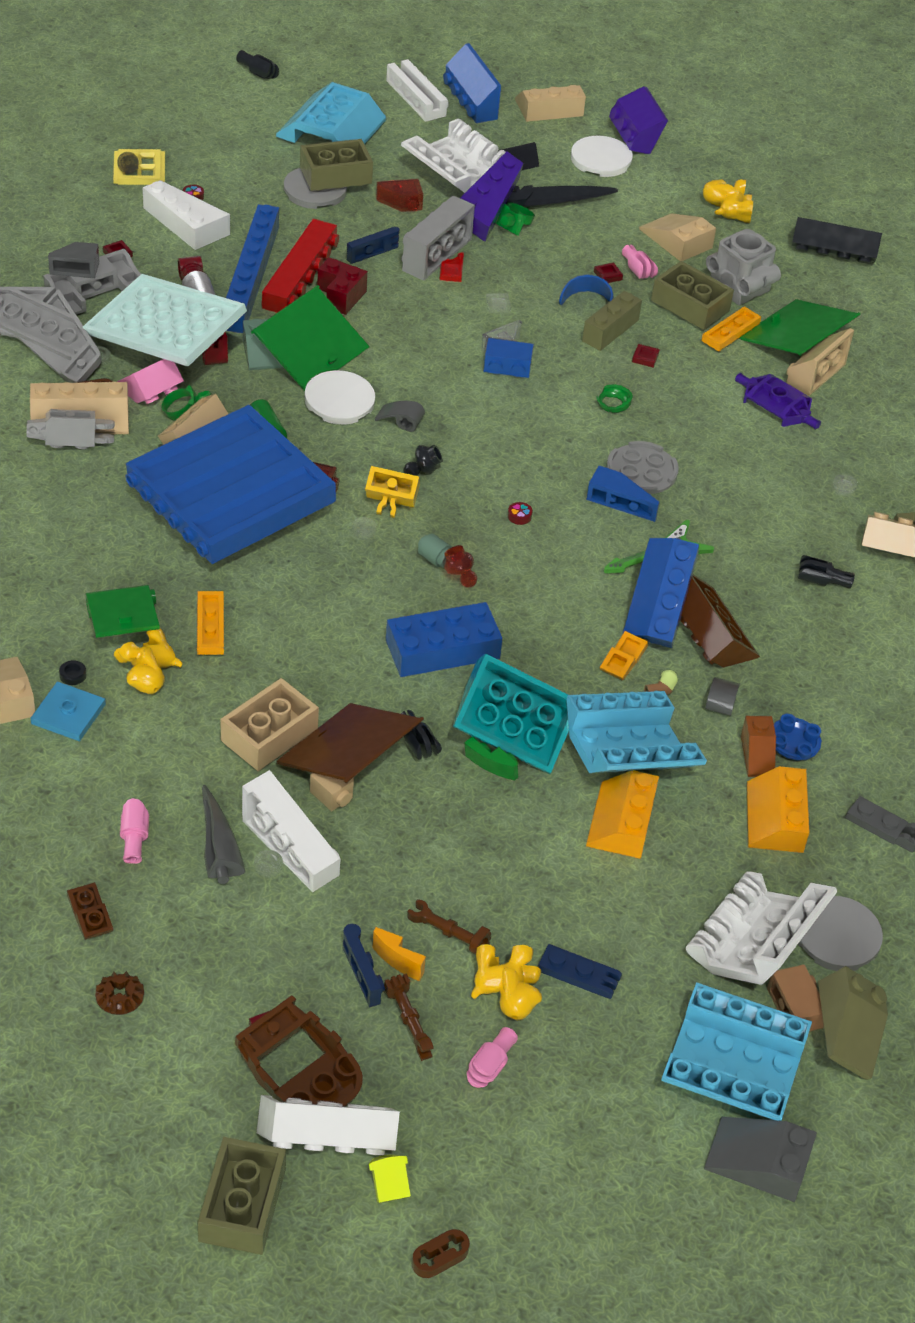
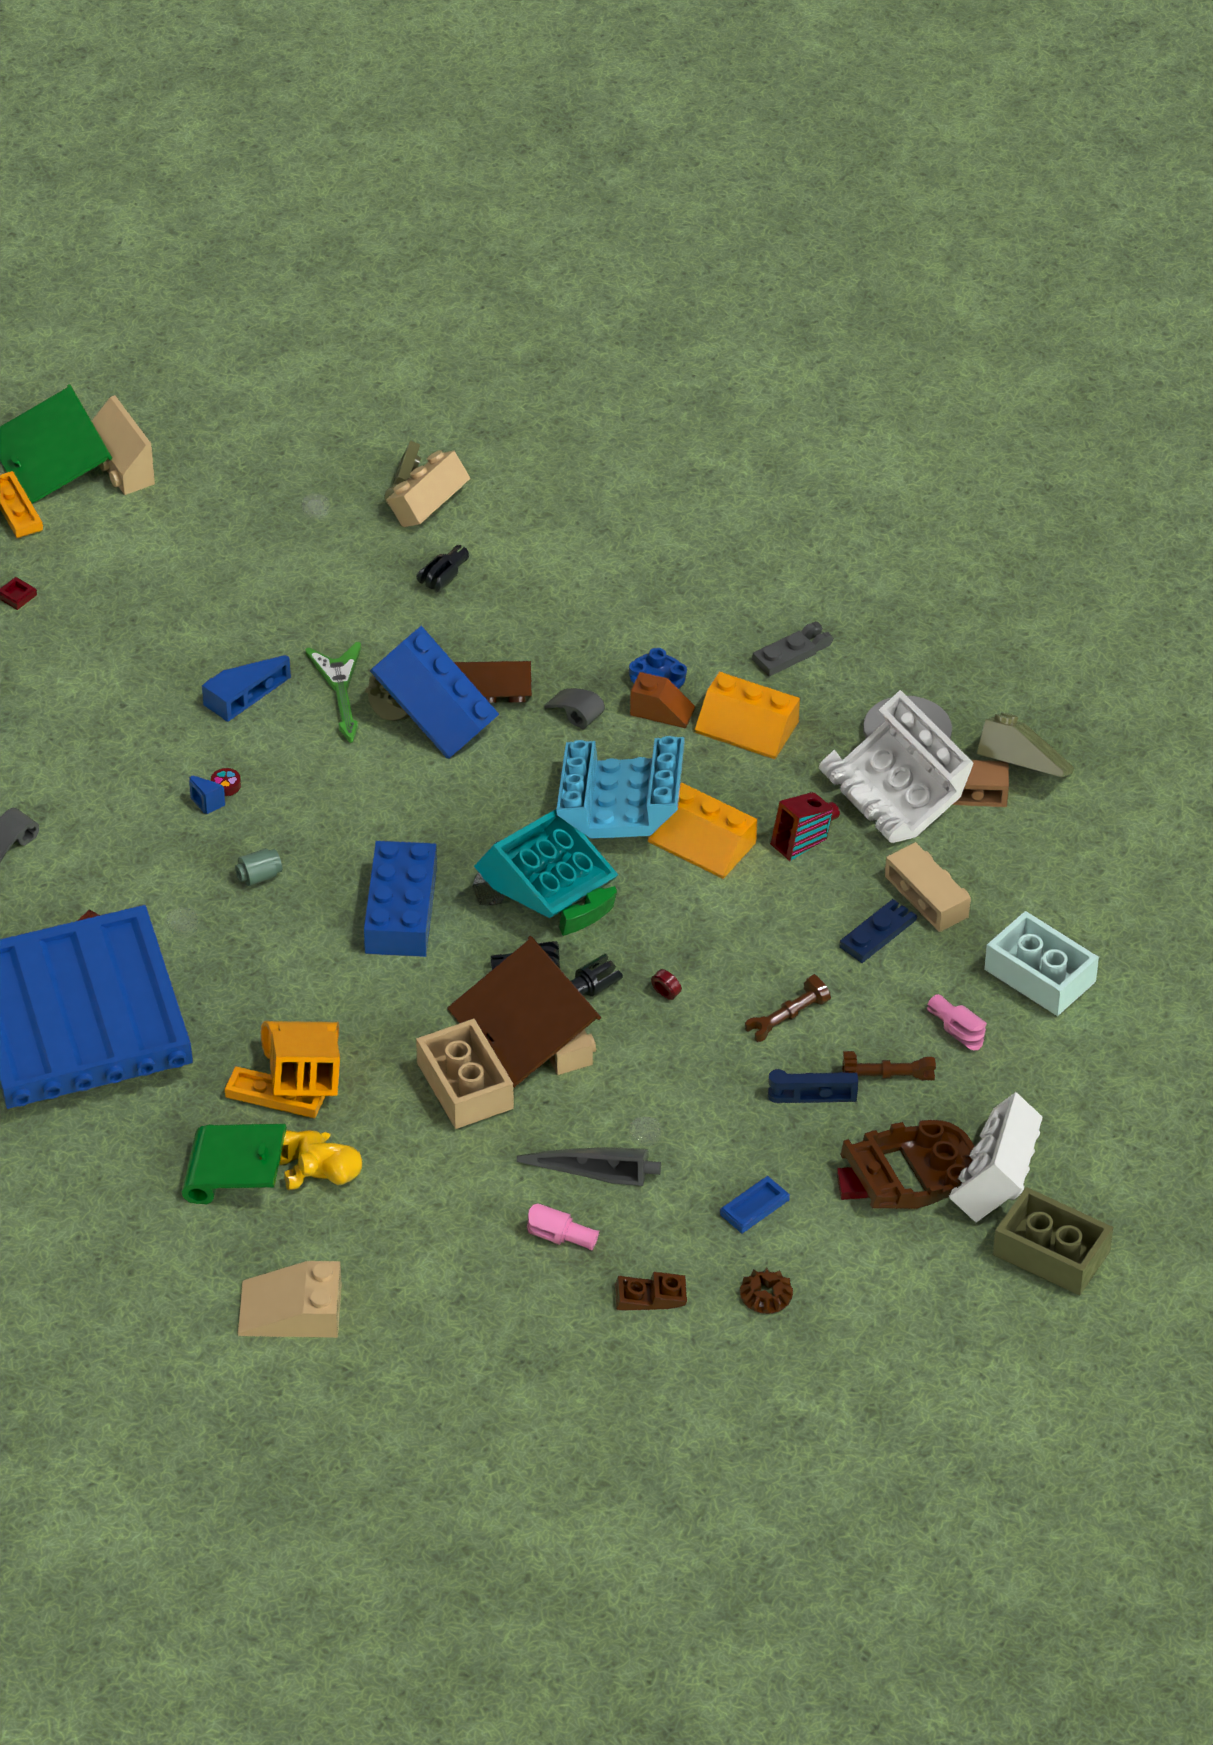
camera: 65 degrees left, 0 degrees up
dark azure plate [31,682,106,742] -> none
black tile [59,660,87,685] -> none
white wedge [242,770,341,892] -> none
yellow brick [365,466,420,518] -> none
neon yellow tile [369,1155,411,1203] -> none
light orange slope [372,927,426,981] -> none
black animal [404,445,443,476] -> none
reddish brown beam [412,1229,470,1278] -> none
clear red animal [444,545,478,588] -> none
yellow animal [471,944,542,1020] -> none
green piece [596,384,633,413] -> none
light orange slope [600,631,648,680] -> none
light grey tile [607,441,679,494] -> none
arm [645,670,678,695] -> none
medium azure slope [661,982,812,1121] -> none
dark grey slope [704,1117,817,1202] -> none
dark purple plate [735,373,821,430] -> none
none -> blue slope [189,775,225,814]
none -> light orange piece [261,1021,340,1096]
none -> black arm [571,953,623,997]
none -> dark red tile [651,969,682,1000]
none -> blue tile [720,1175,790,1234]
none -> dark red torso [770,792,840,861]
none -> tan brick [885,842,971,932]
none -> light aqua brick [984,911,1099,1016]

